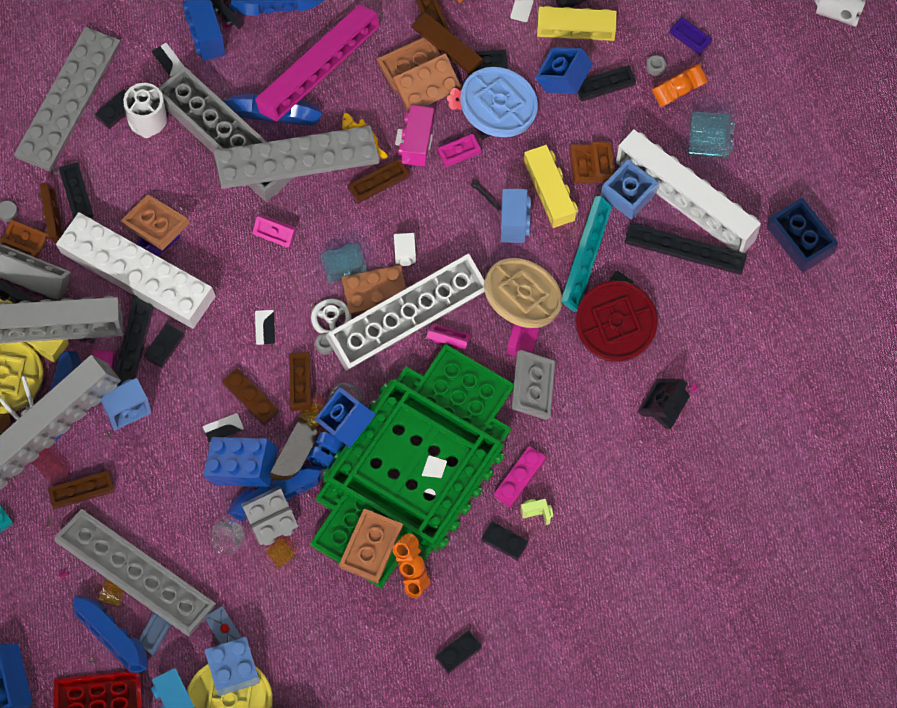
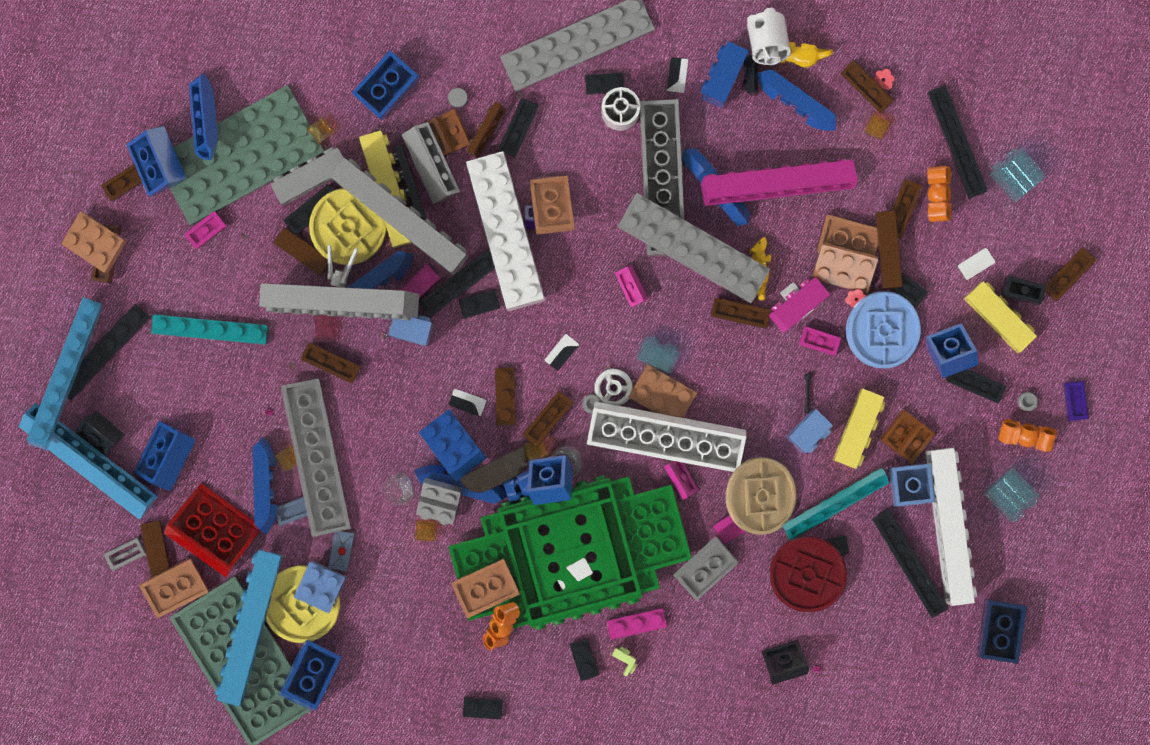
camera: 45 degrees right, 20 degrees up
white brick [394,233,416,266] -> none

